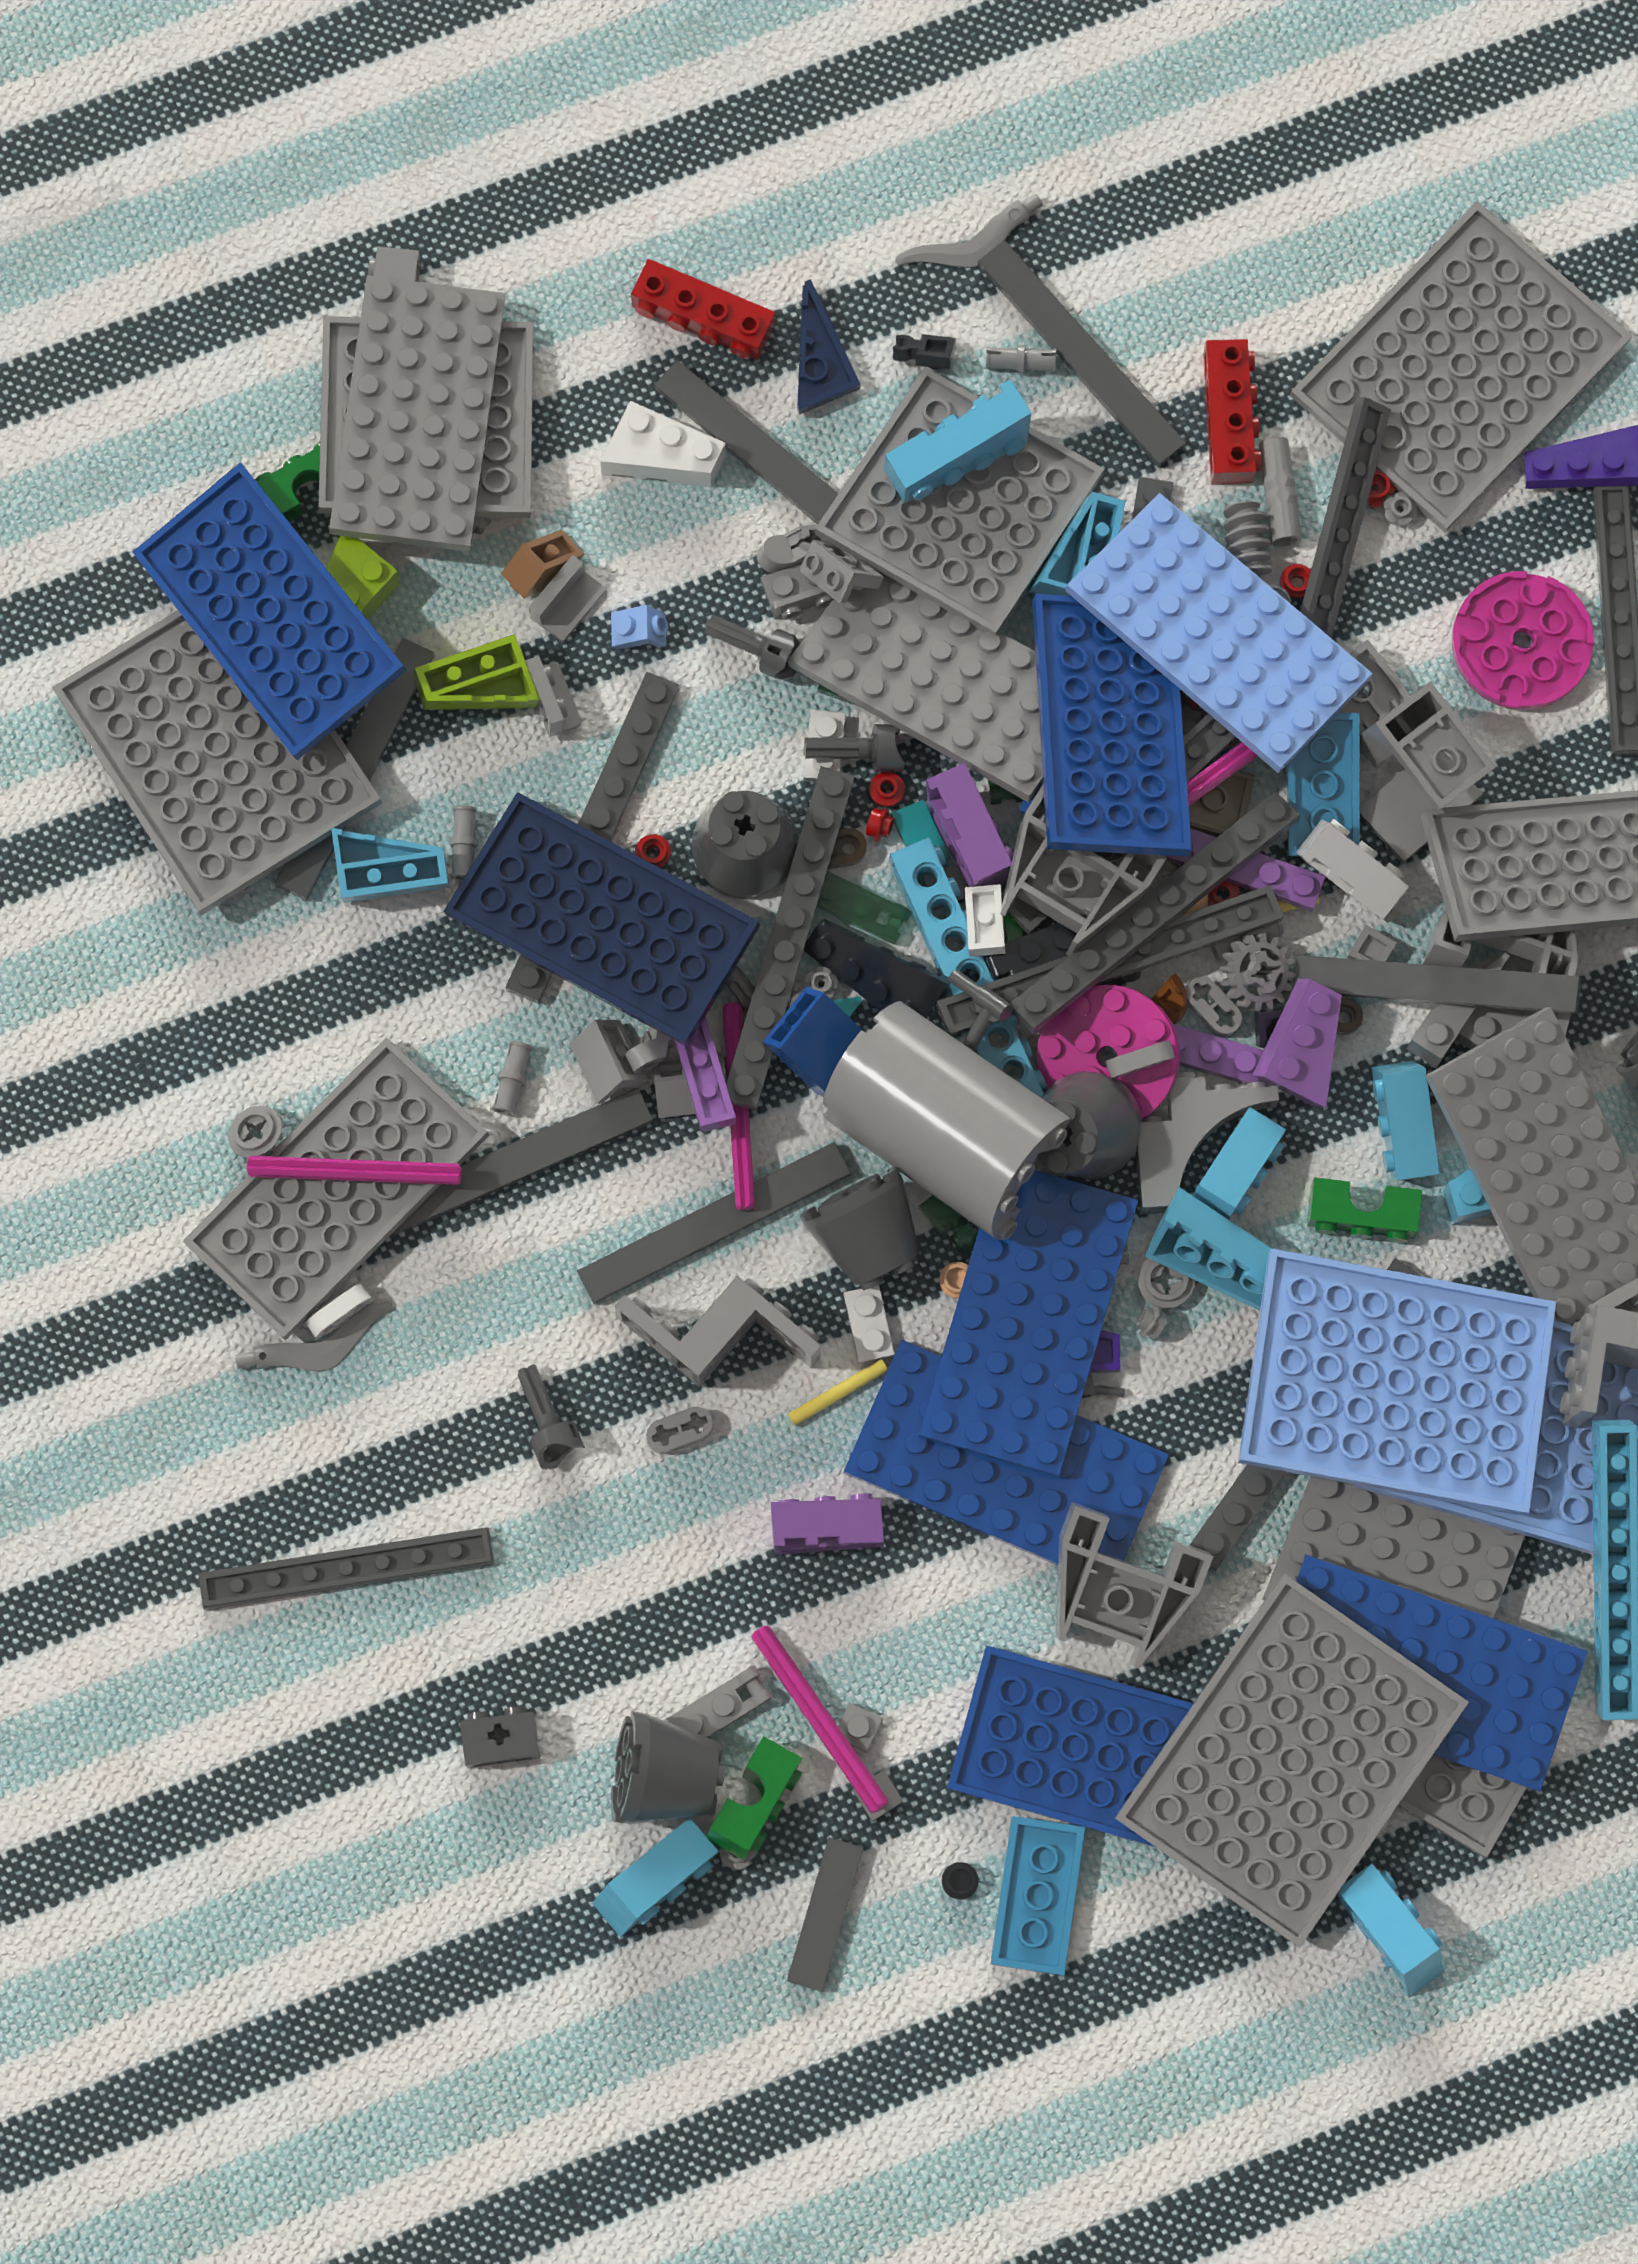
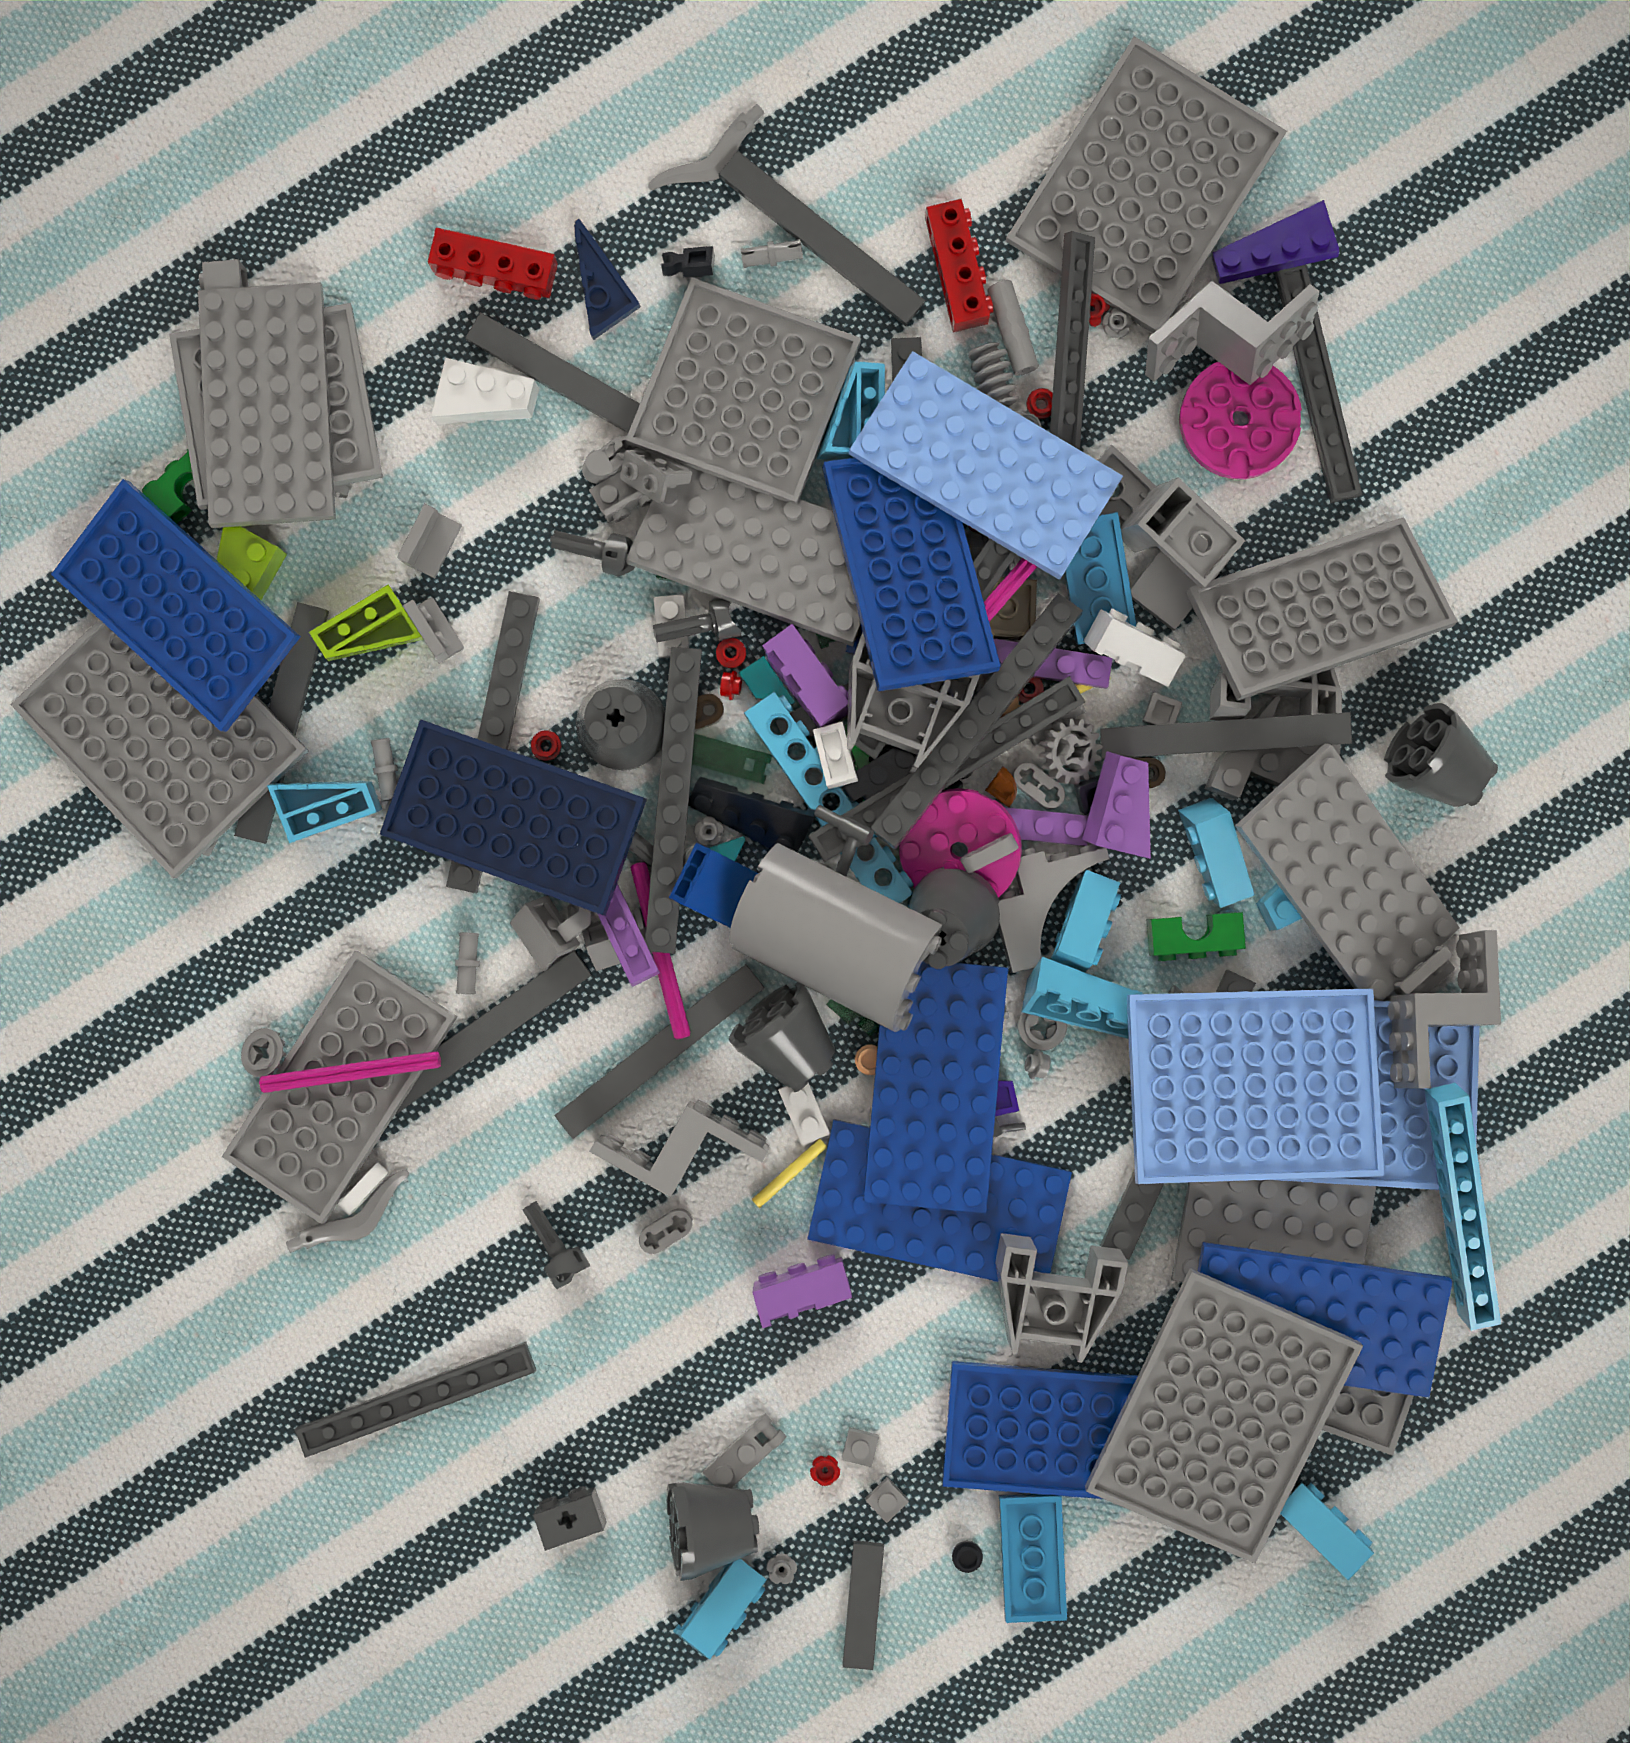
camera: 10 degrees left, 10 degrees up
medium nougat slope [501,529,584,598] -> none
light blue bracket [611,605,668,650] -> none
green arch [707,1736,803,1861] -> none
dark pink axle [751,1625,888,1813] -> none
medium azure wedge [884,379,1031,504] -> none
none -> red plate [810,1455,840,1486]
none -> light grey bracket [1145,281,1319,385]

